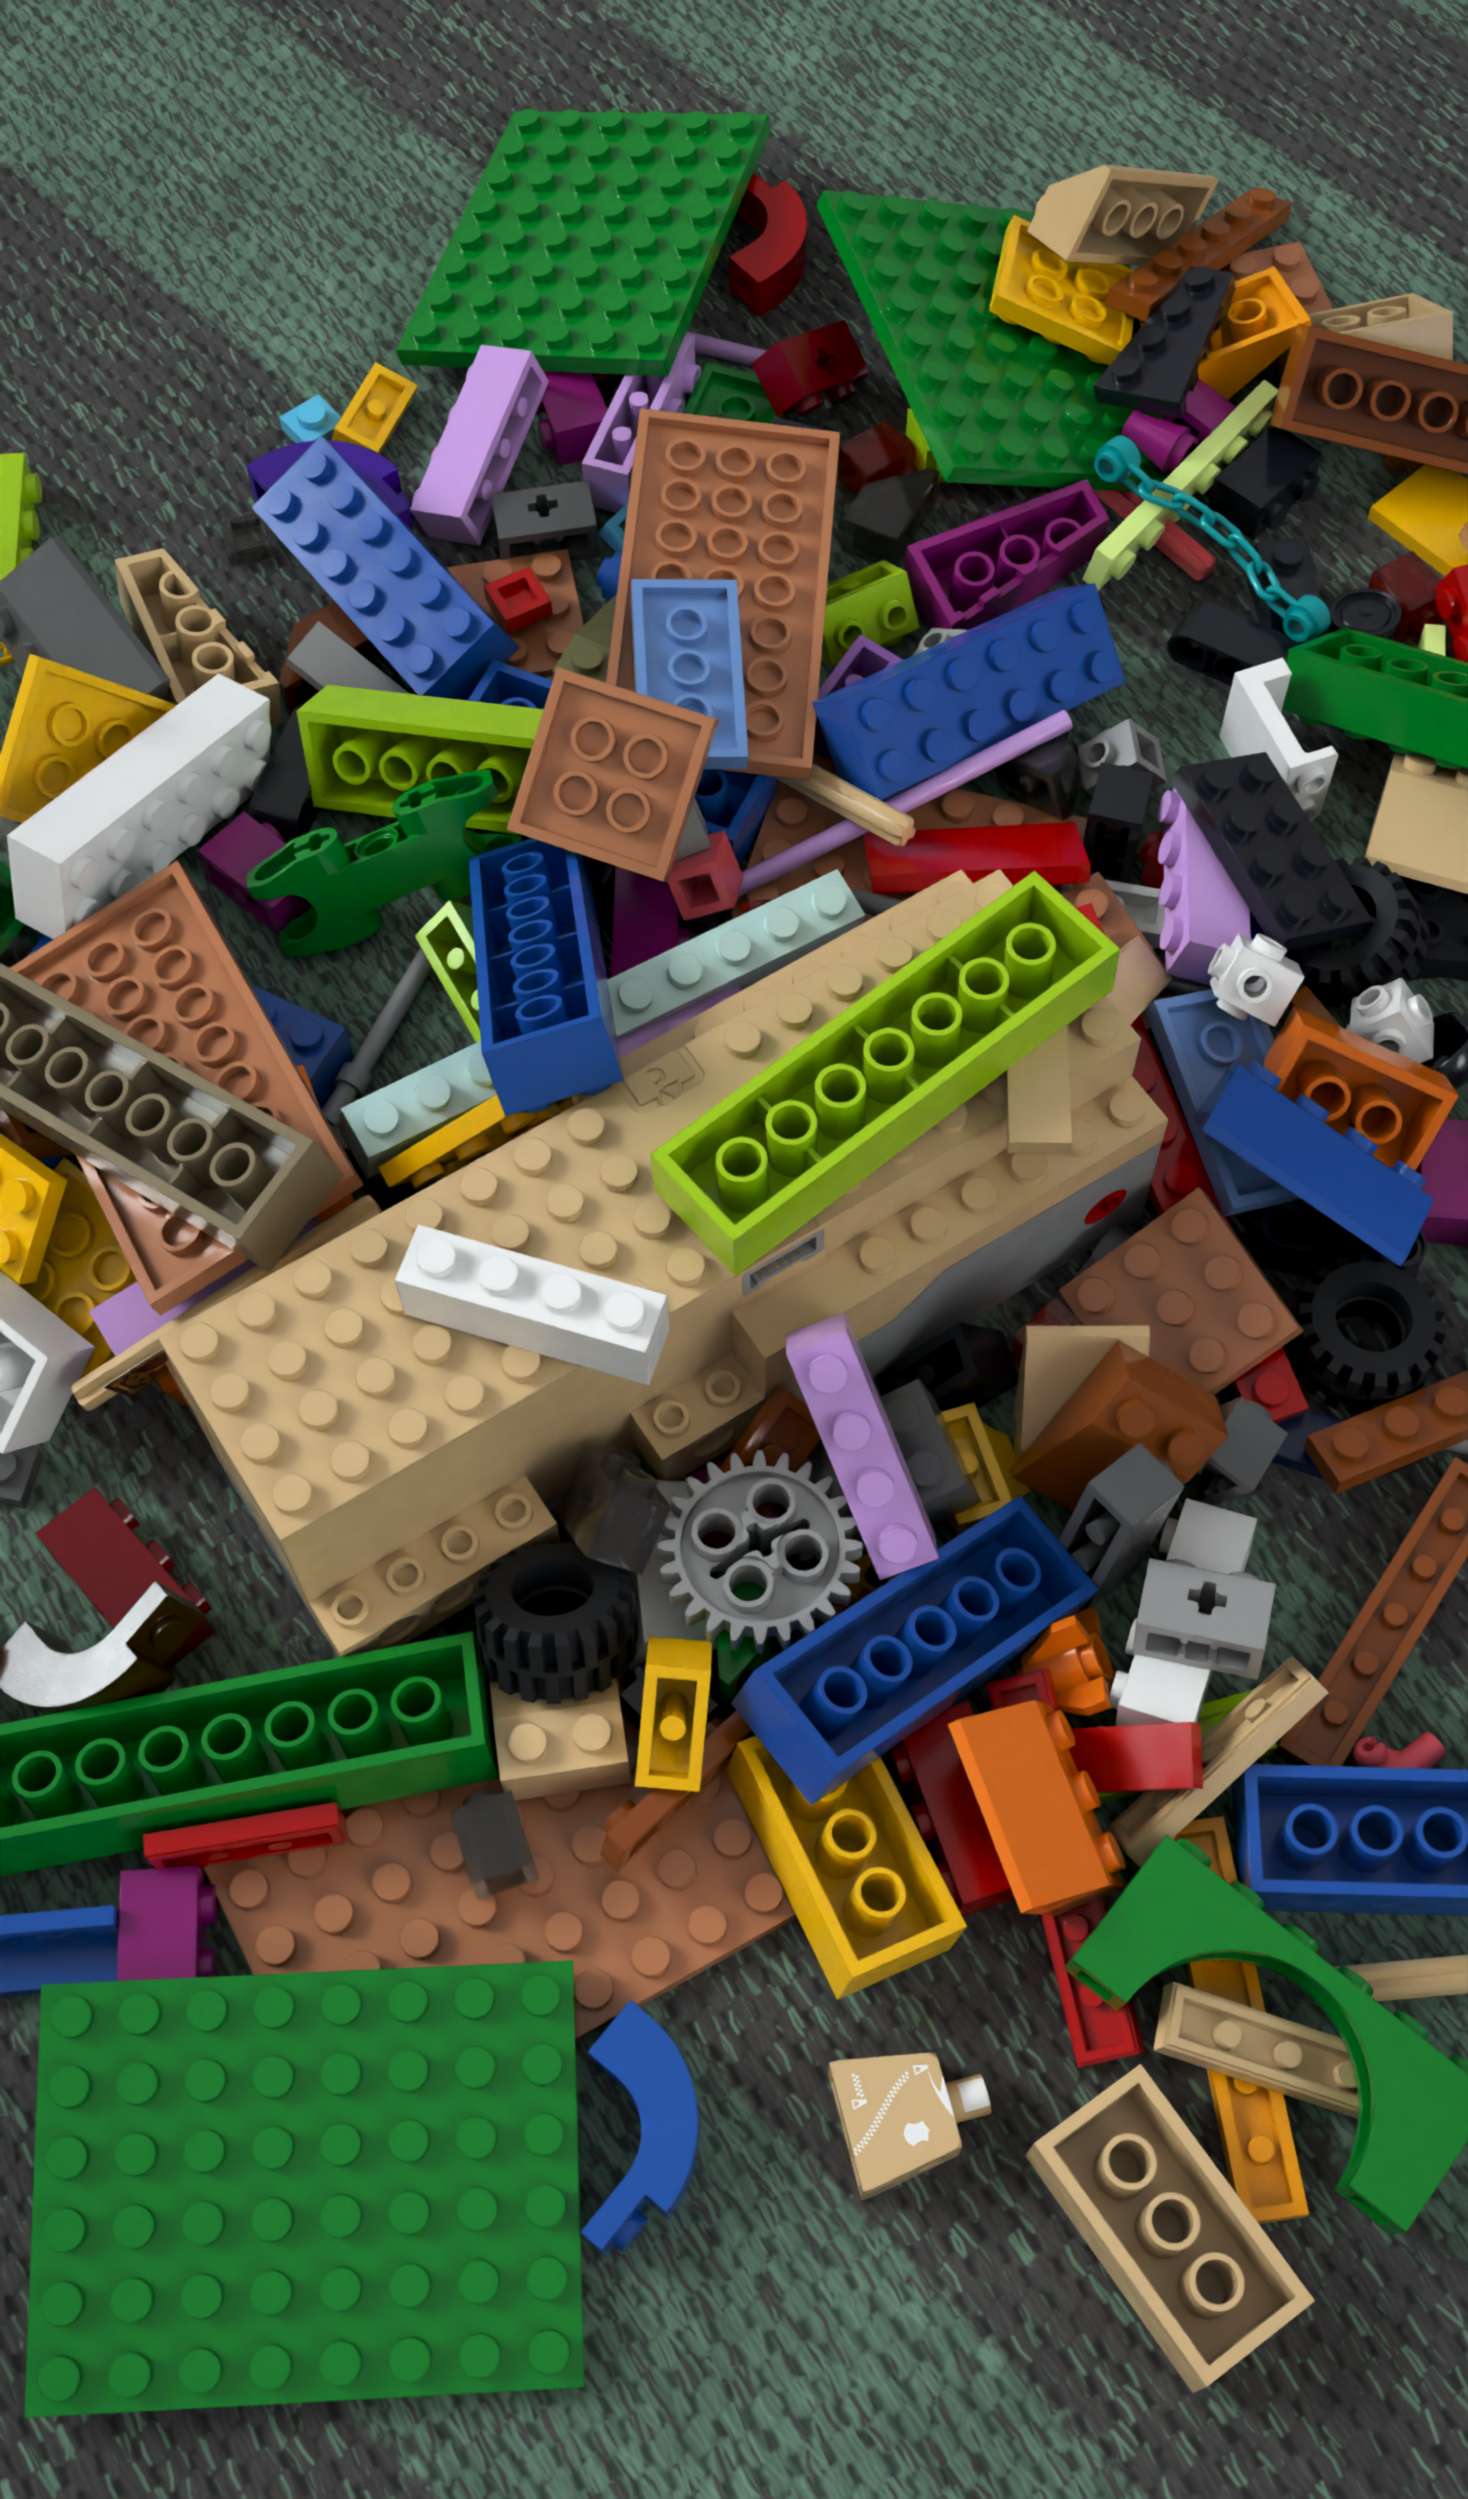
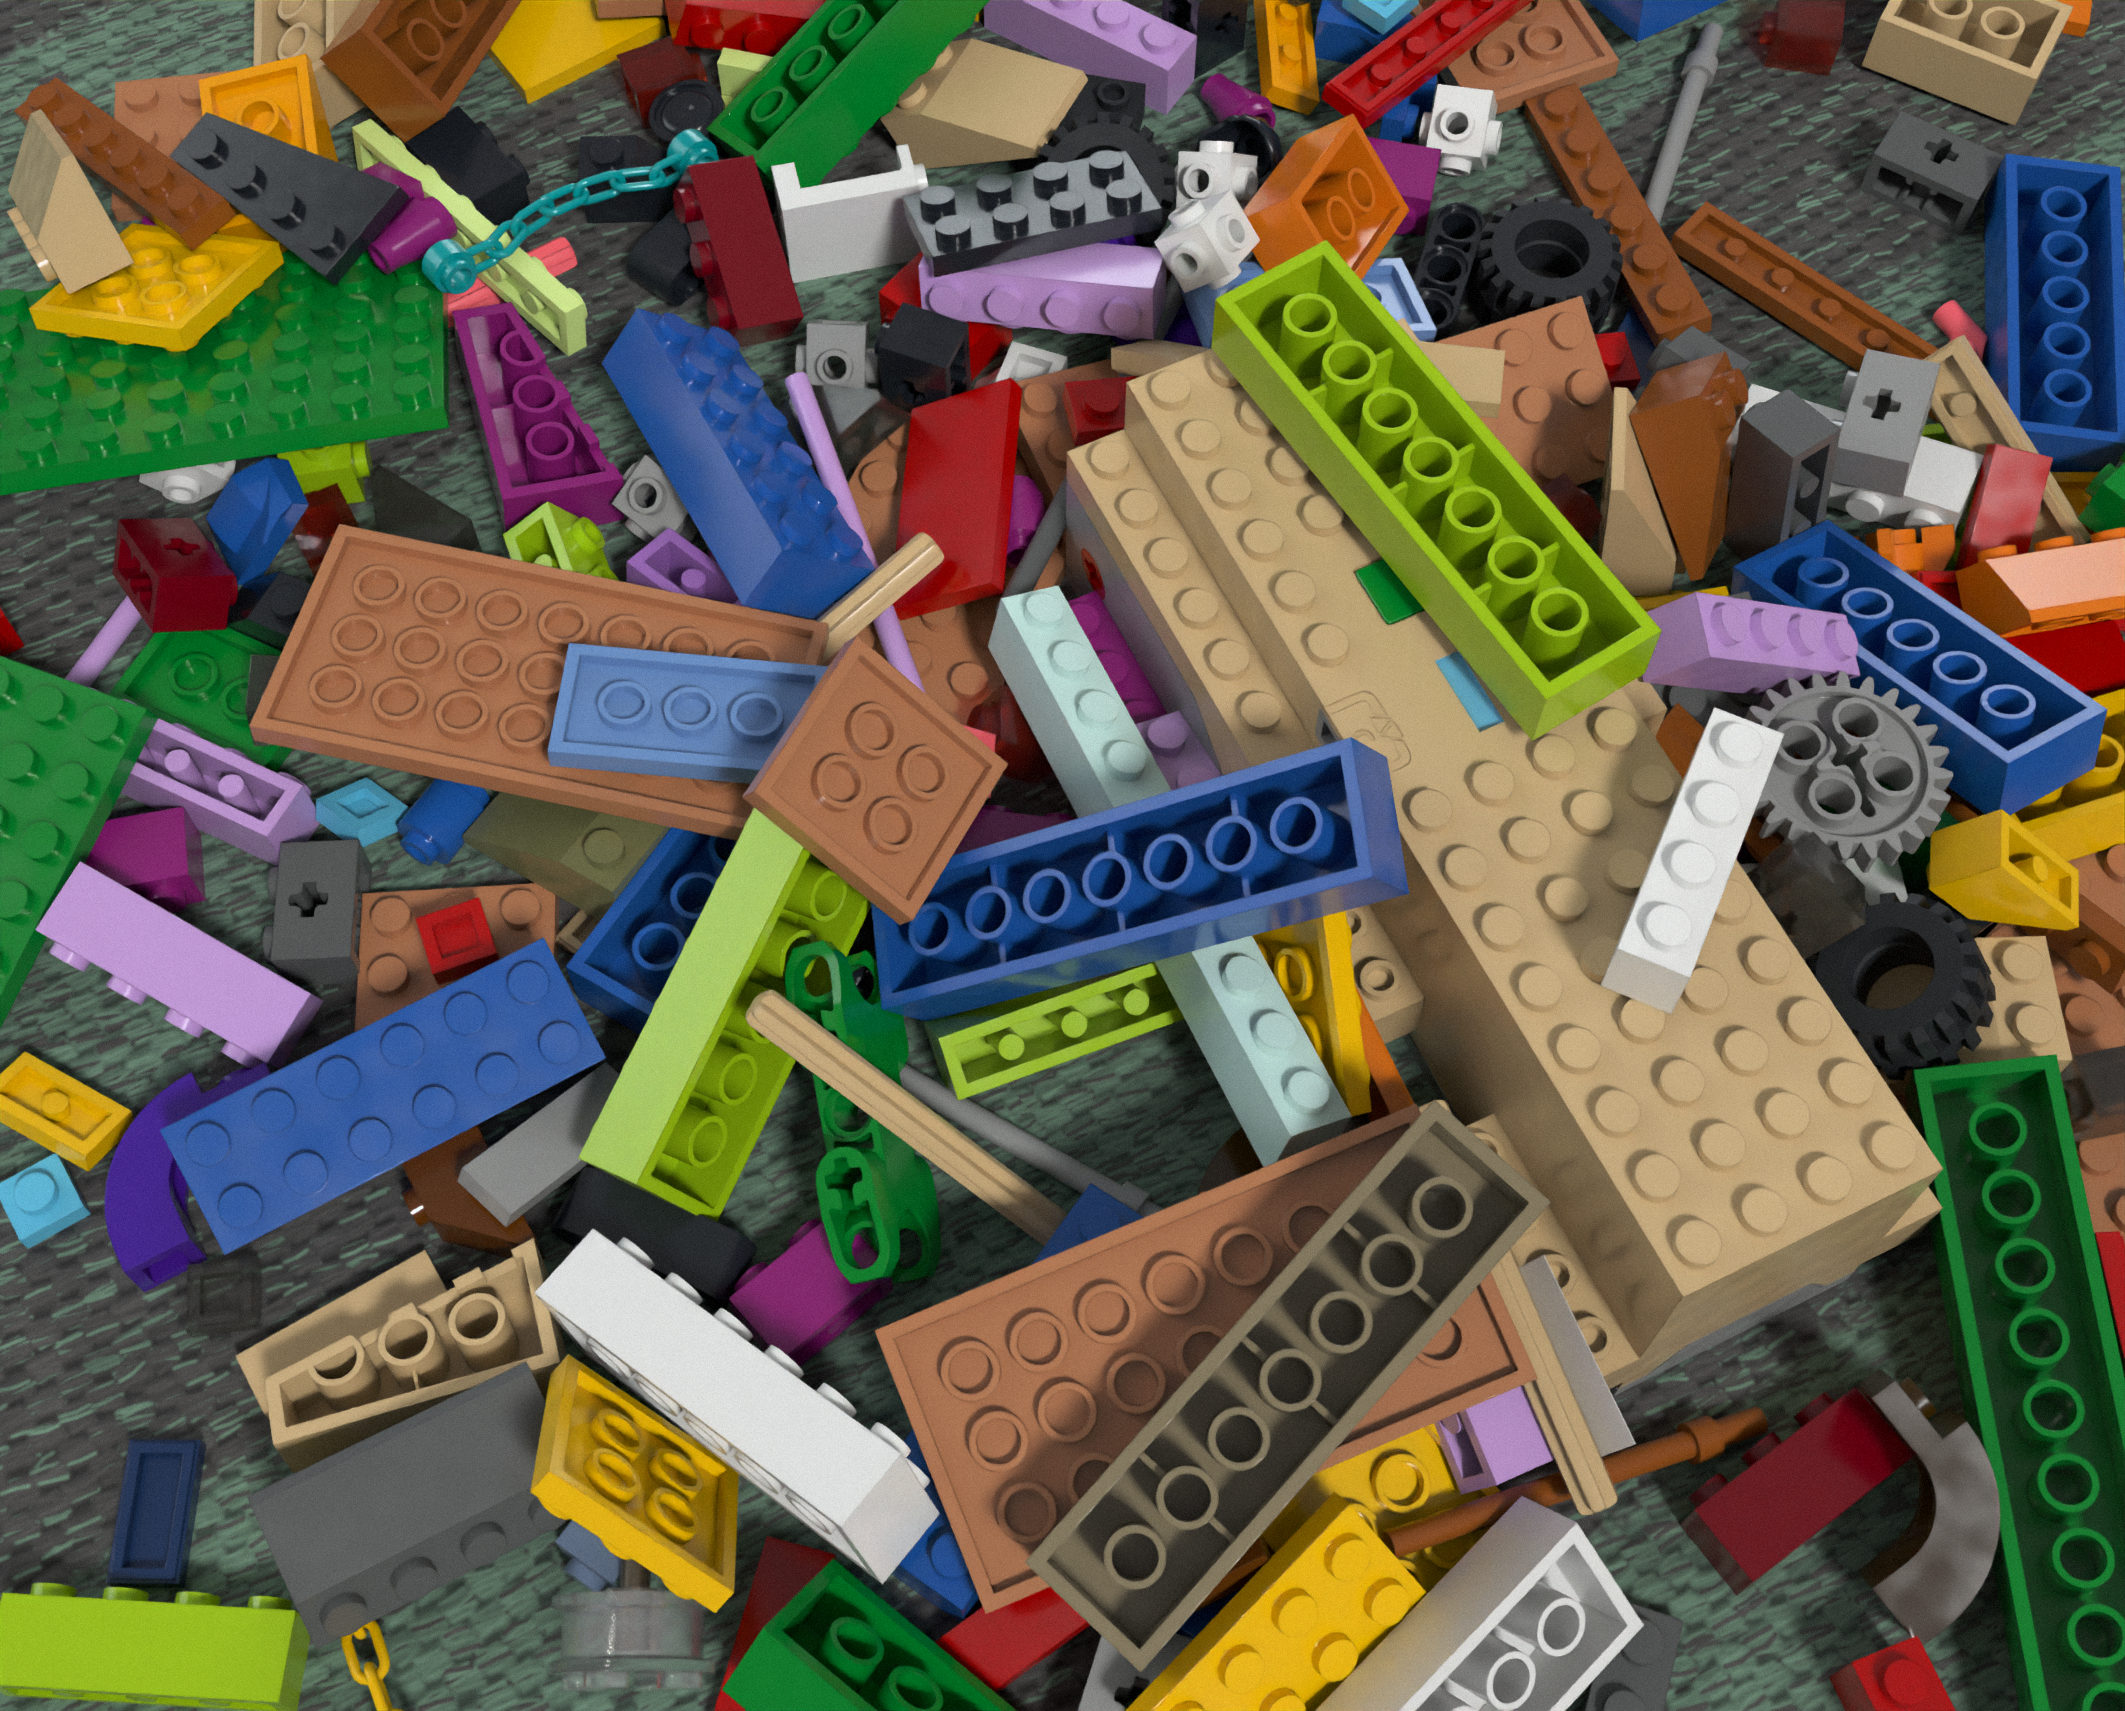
camera: 85 degrees left, 0 degrees up
blue slope [1193,1060,1435,1266] -> none
none -> dark blue tile [106,1439,206,1588]
none -> blue slope [206,457,309,586]
none -> tan tile [236,1250,448,1418]
none -> dark red brick [673,155,804,347]
none -> tan axle [745,989,1068,1246]
none -> dark orange bar [1381,1406,1768,1558]

